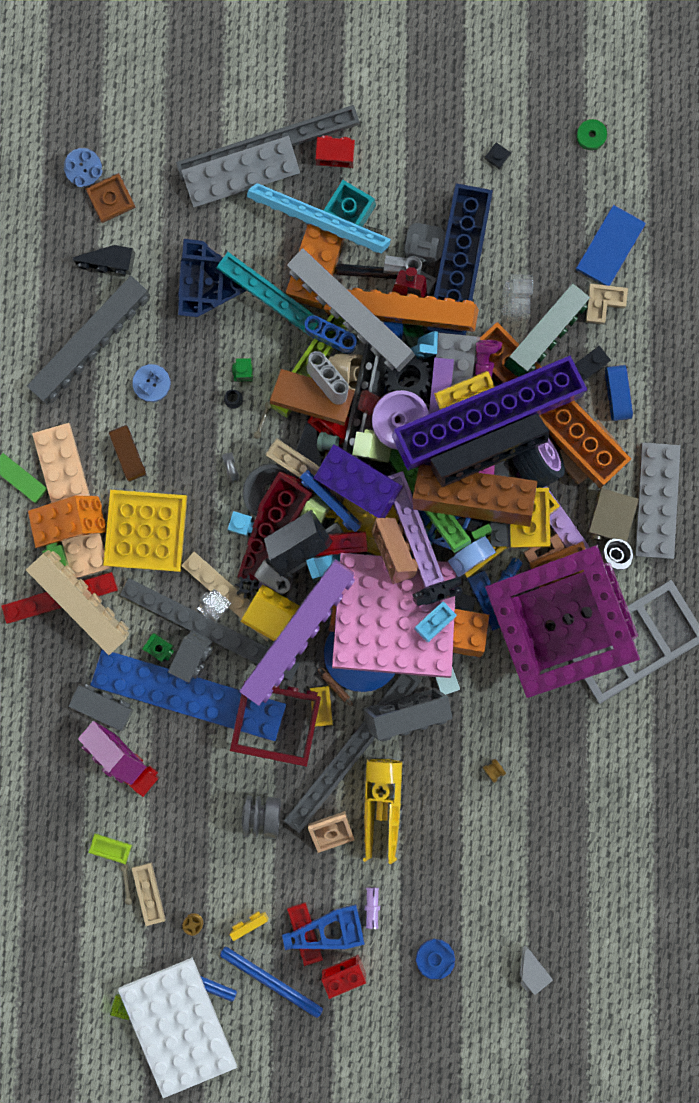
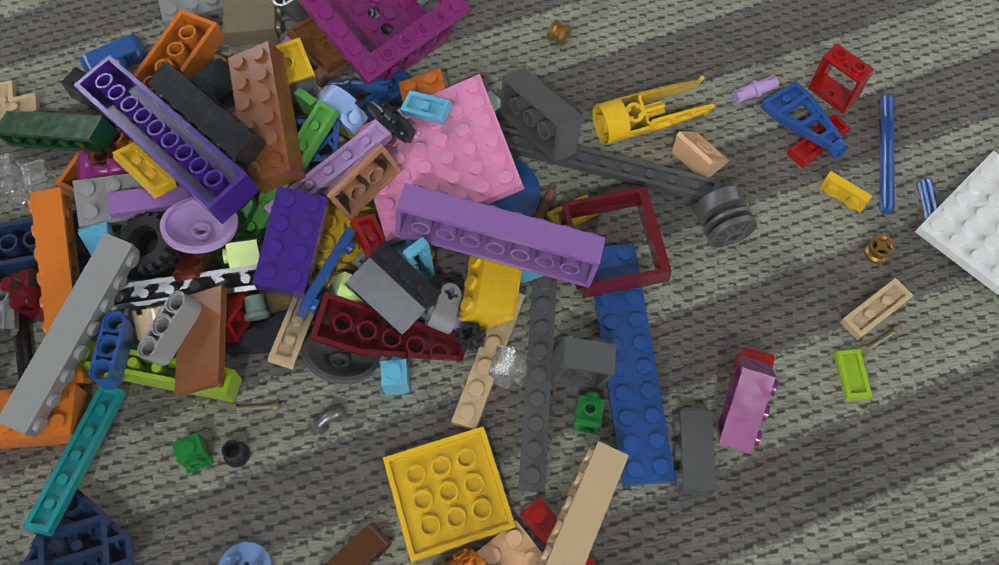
camera: 110 degrees left, 20 degrees down
blue tile [416,939,455,979] -> none

